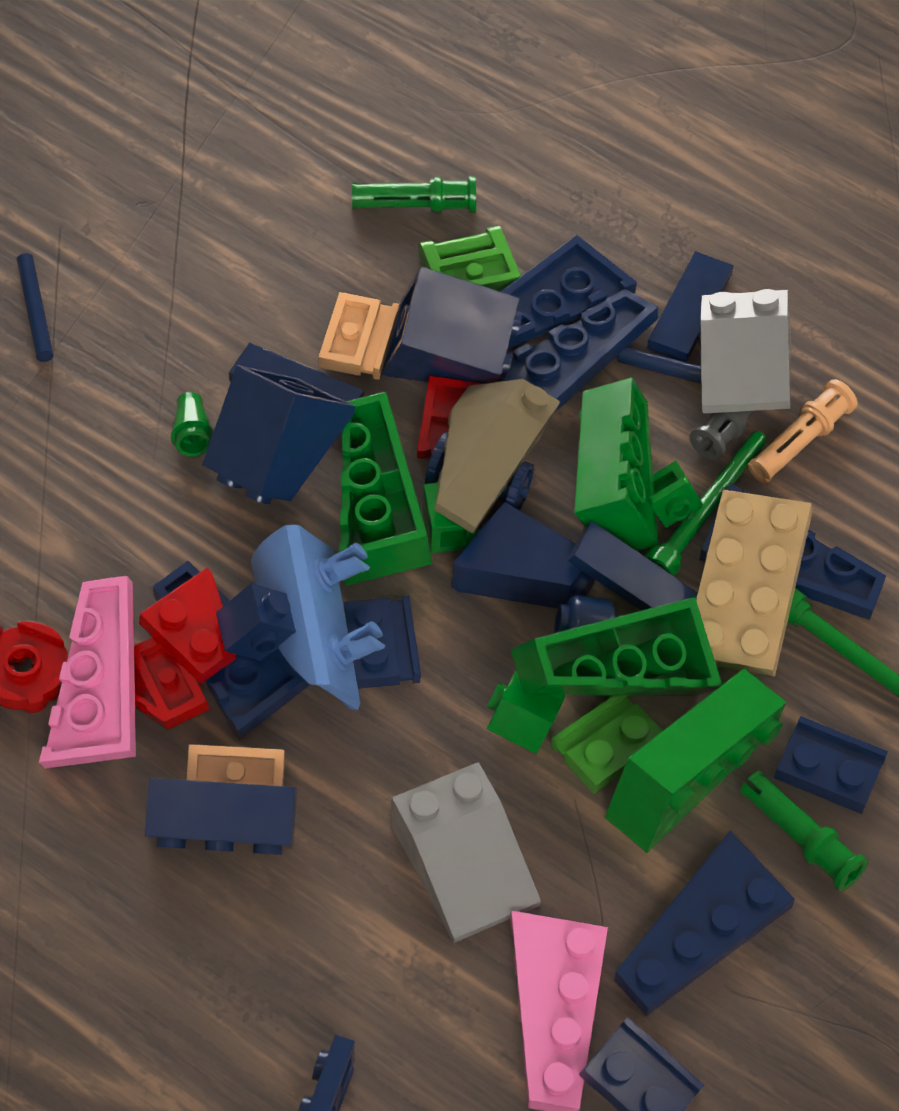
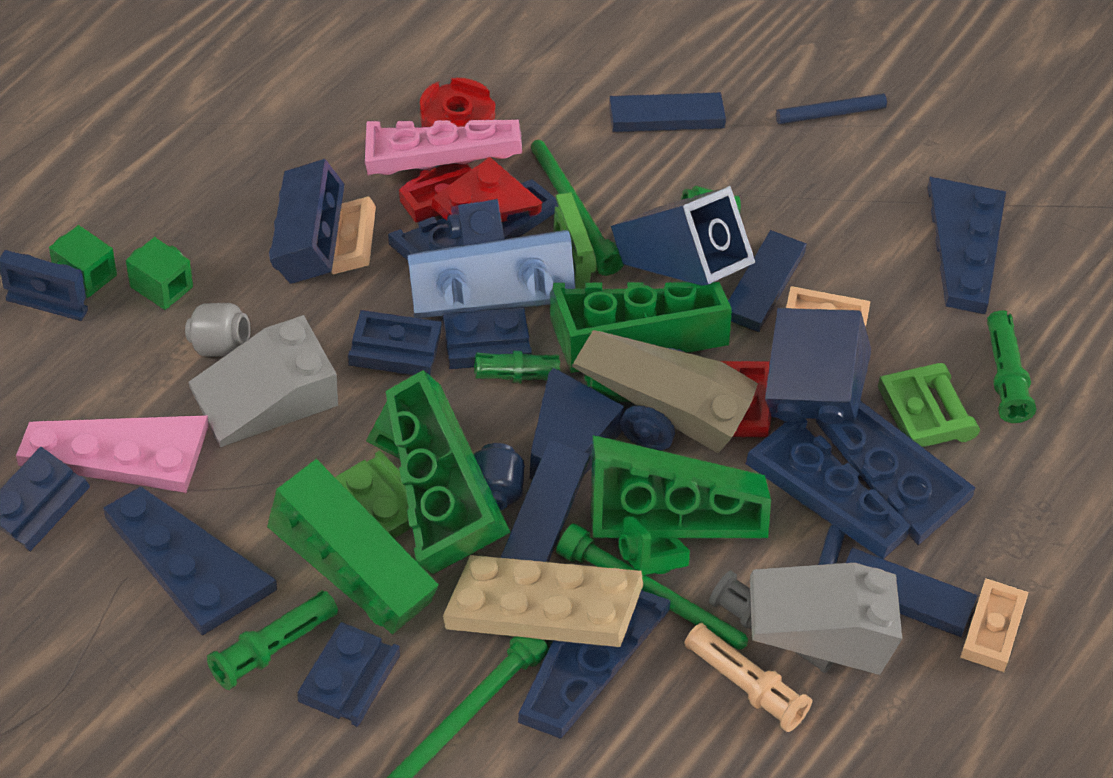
camera: 90 degrees right, 5 degrees down
none -> green brick [49,225,117,298]
none -> green brick [126,237,193,310]
none -> light grey head [185,303,251,357]
none -> dark blue plate [348,310,441,376]
none -> green pin [474,350,560,384]
none -> green piece [531,139,624,276]
none -> bright green plate [553,192,596,289]
none -> dark blue tile [609,92,726,132]
none -> dark blue wing [927,177,1006,314]
none -> light nougat plate [960,578,1029,672]

